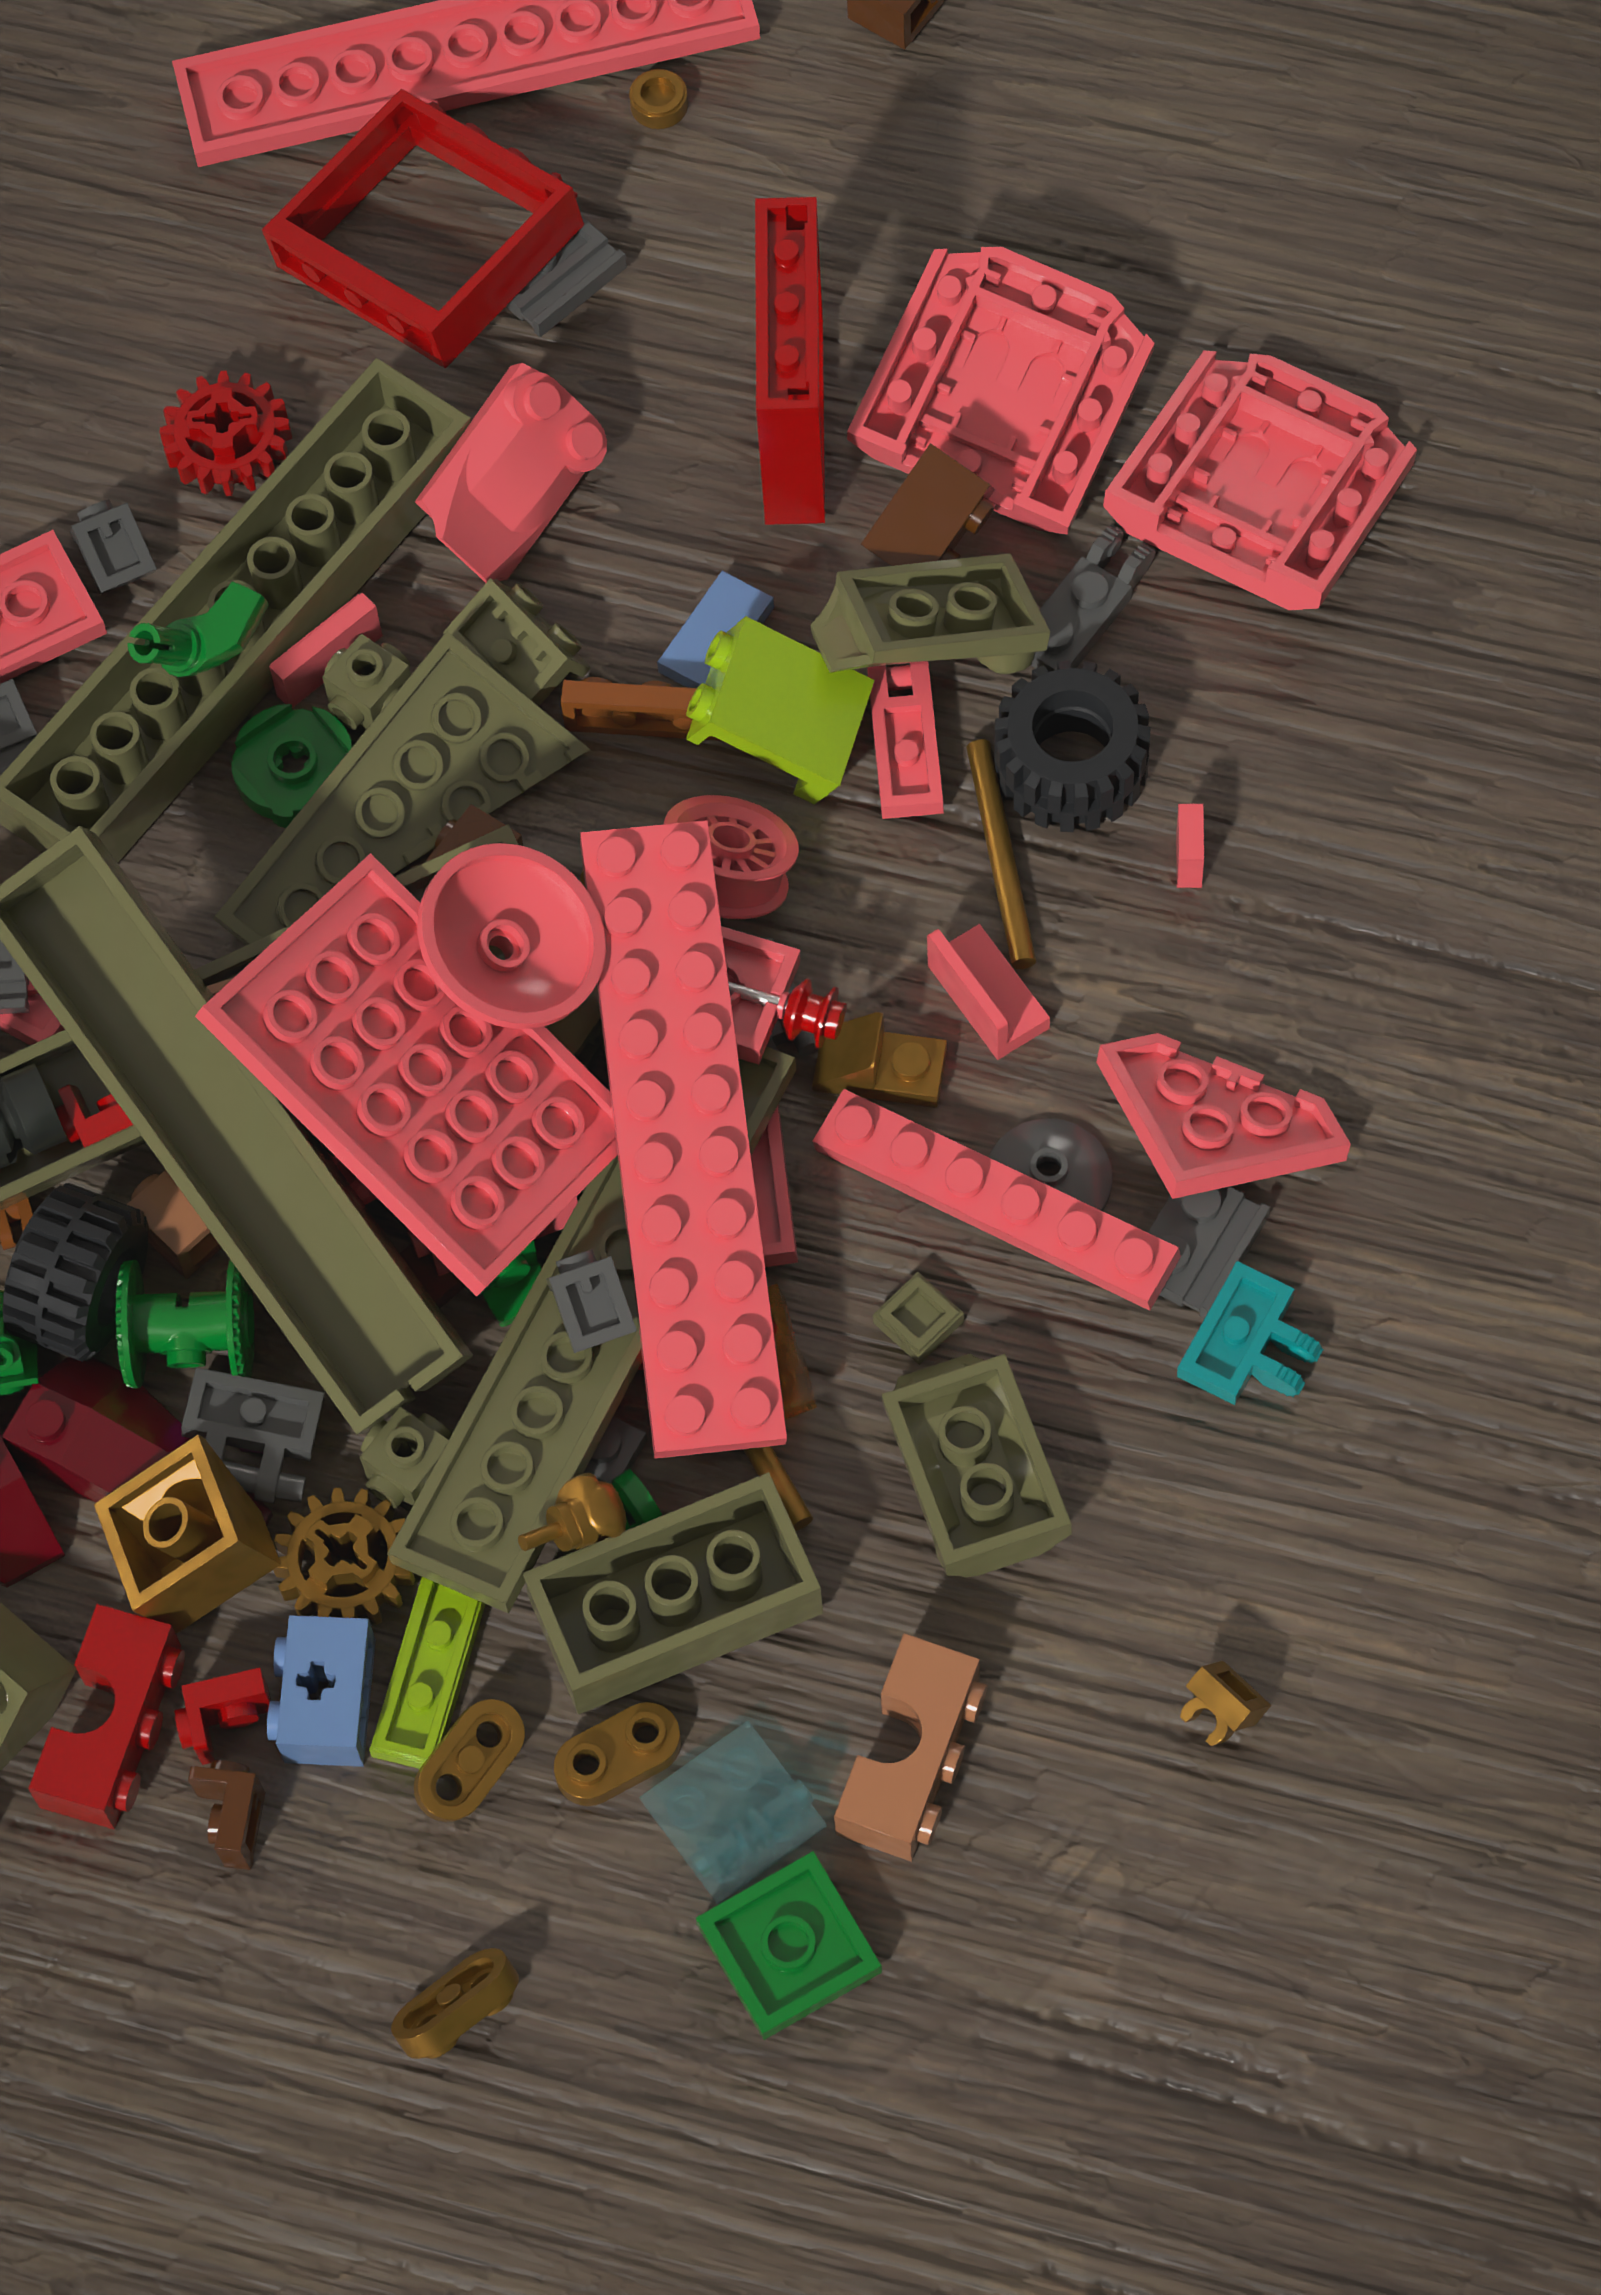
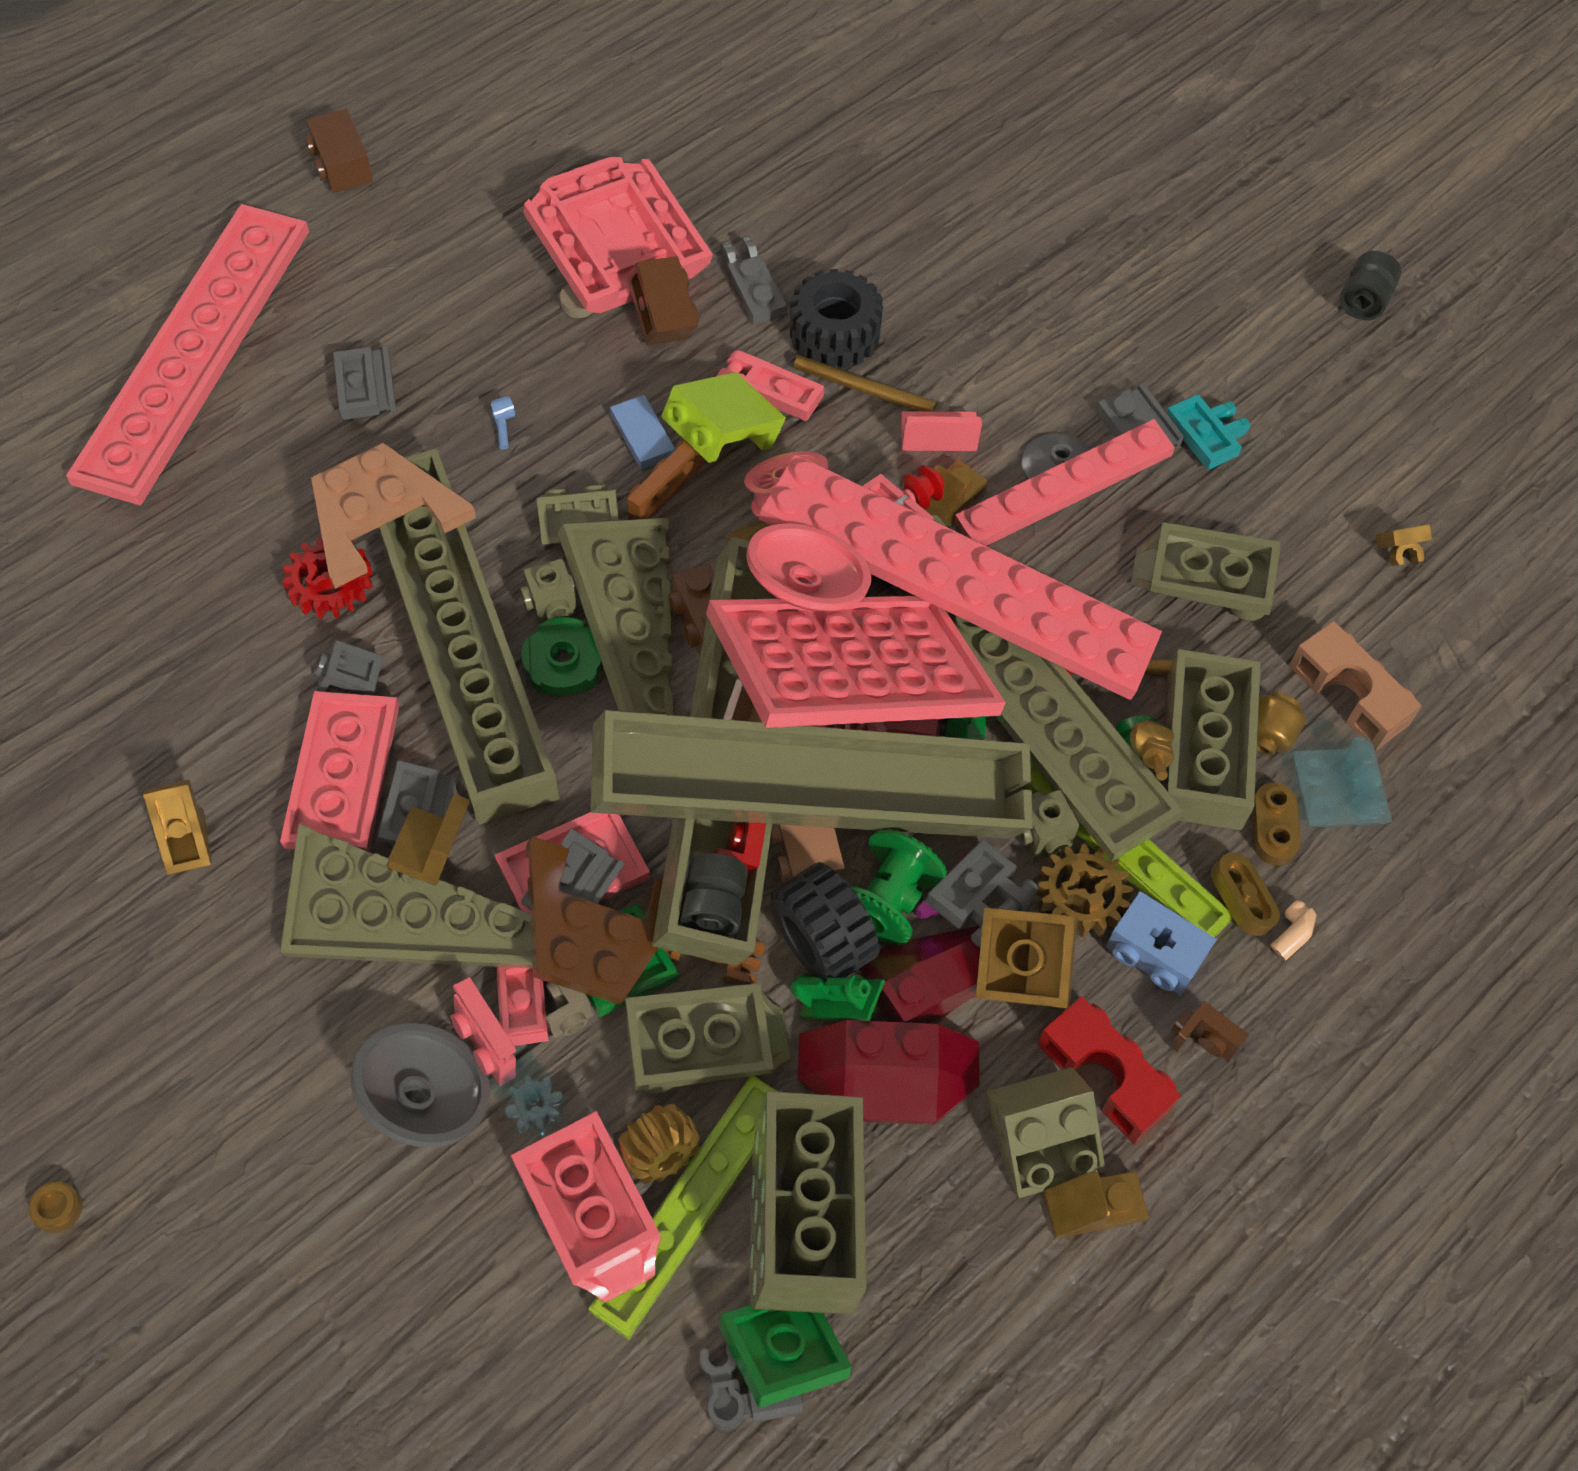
camera: 65 degrees left, 5 degrees down
green arm [128,581,269,677] -> none
red bracket [174,1667,271,1765] -> none
red window [261,89,584,369] -> none
coral tile [269,593,383,708] -> none
pearl gold plate [391,1948,519,2059] -> none
coral slope [415,363,607,583] -> none
dark grey bracket [546,1249,637,1353] -> none
pearl gold tile [629,69,688,129] -> none
green plate [695,1851,882,2040] -> none
red window [755,197,825,525] -> none
olive slope [810,553,1050,674] -> none
olive tile [873,1272,964,1365] -> none
coral plate [1096,1033,1351,1199] -> none
coral wedge [1103,350,1417,610] -> none
coral tile [1176,804,1204,888] -> none
none -> nougat wing [311,443,476,589]
none -> medium blue hand [491,396,516,450]
none -> pearl gold head [1257,692,1306,756]
none -> light nougat arm [1270,900,1317,961]

